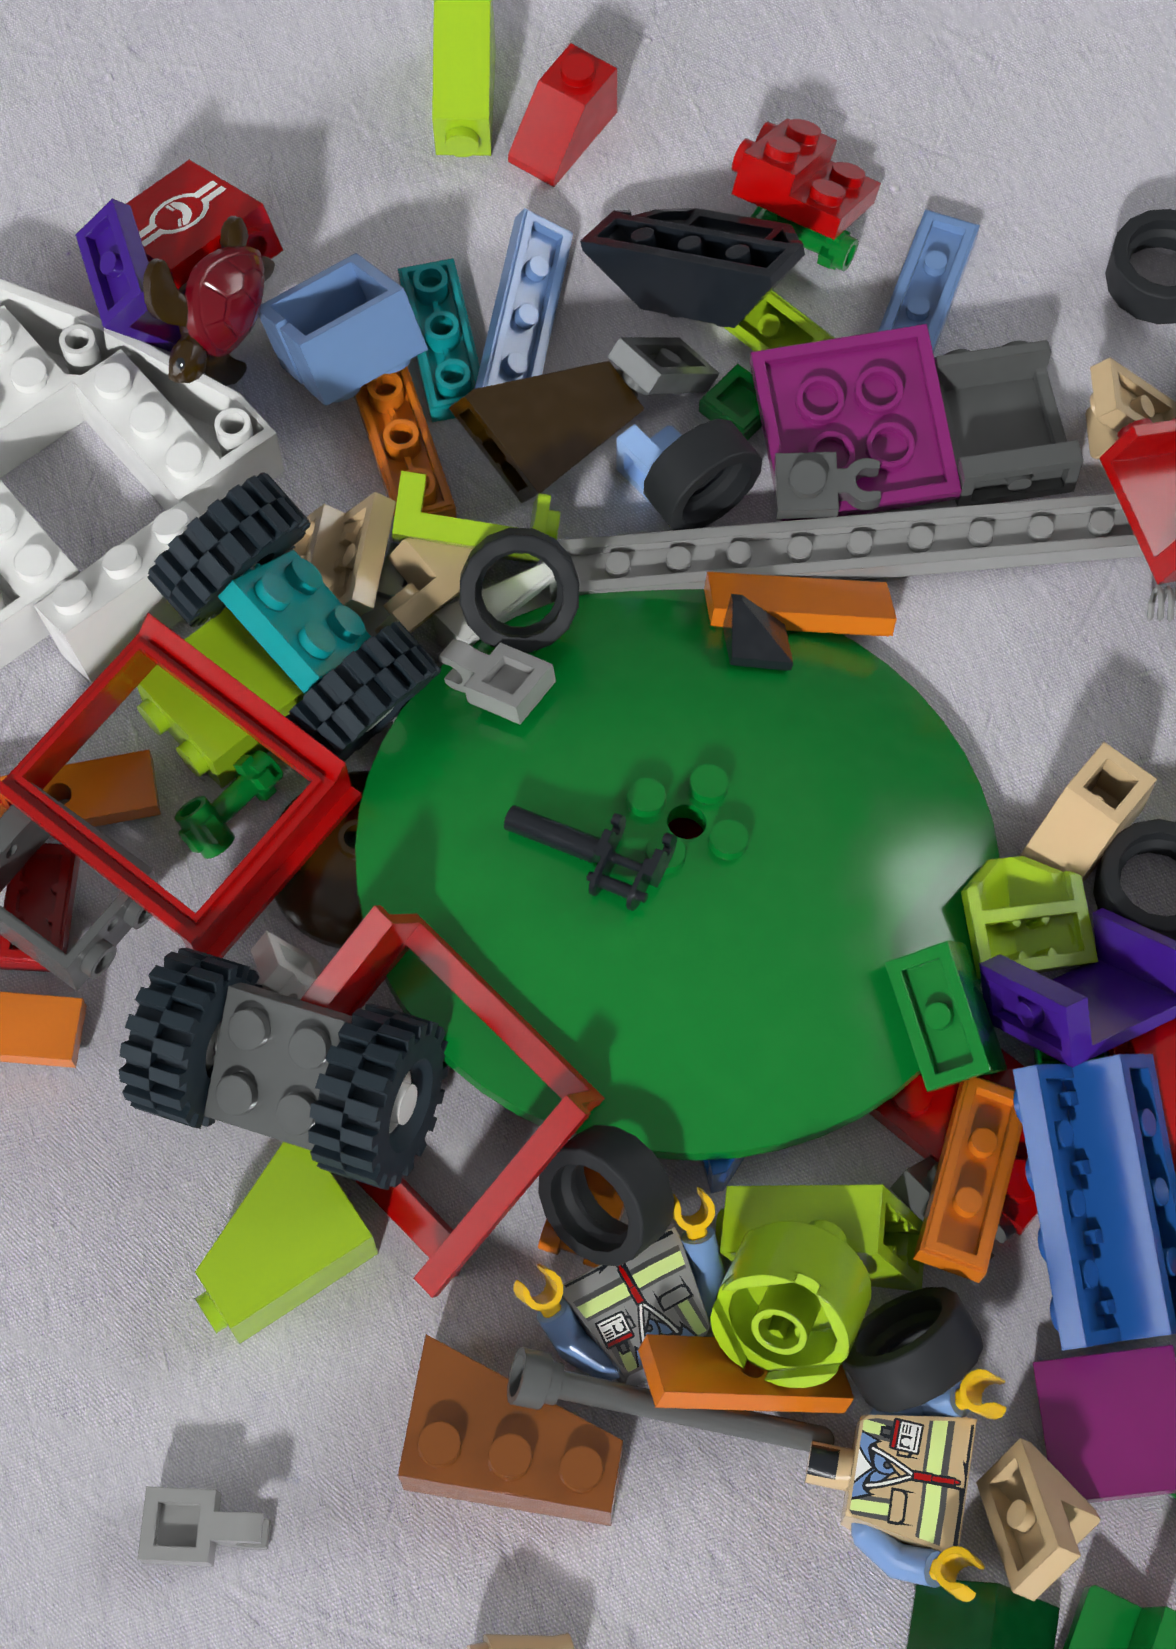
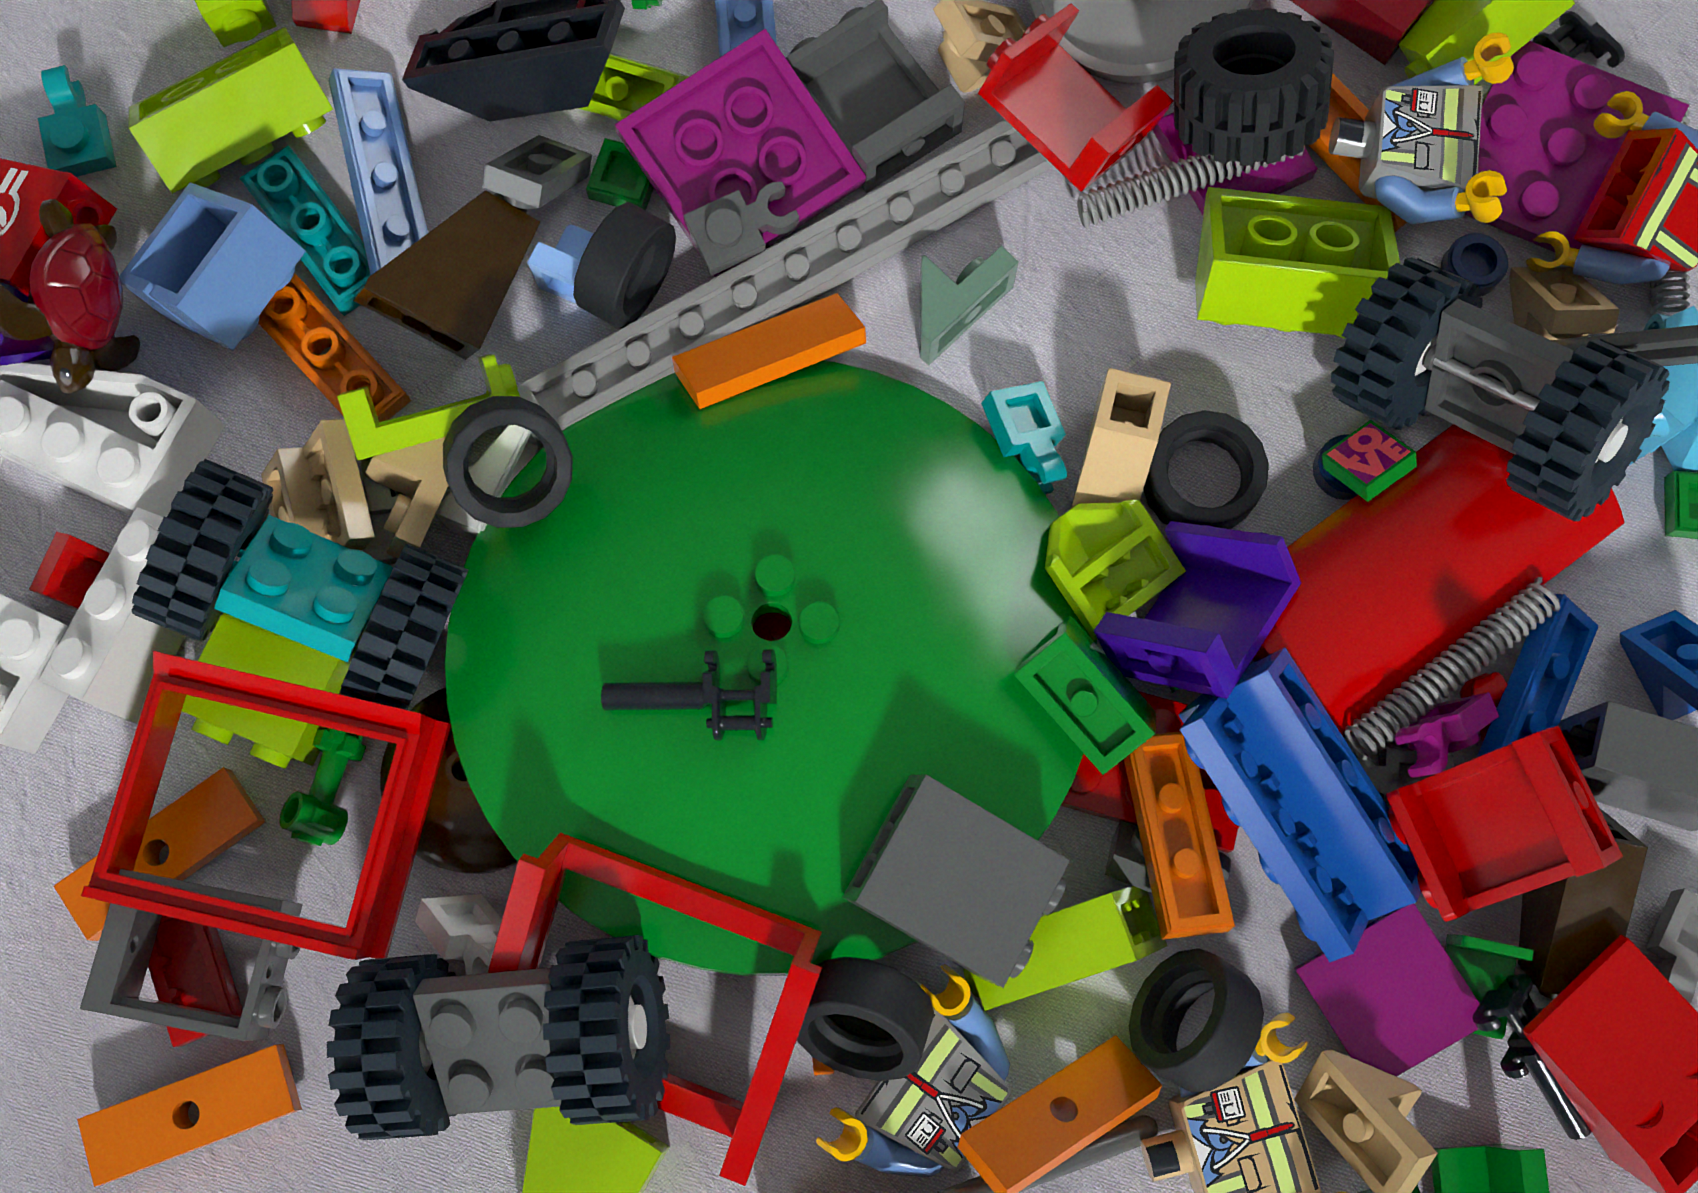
camera: 25 degrees left, 10 degrees up
light grey plate [438,639,556,725] -> none
lime brick [710,1220,872,1388] -> none
black slope [723,594,793,671] -> none
none -> red tile [29,531,110,610]
none -> teal plate [37,65,117,177]
none -> lime slope [128,27,333,194]
none -> dark grey brick [842,775,1070,988]
none -> sand green slope [920,246,1019,366]
none -> teal plate [981,381,1067,495]

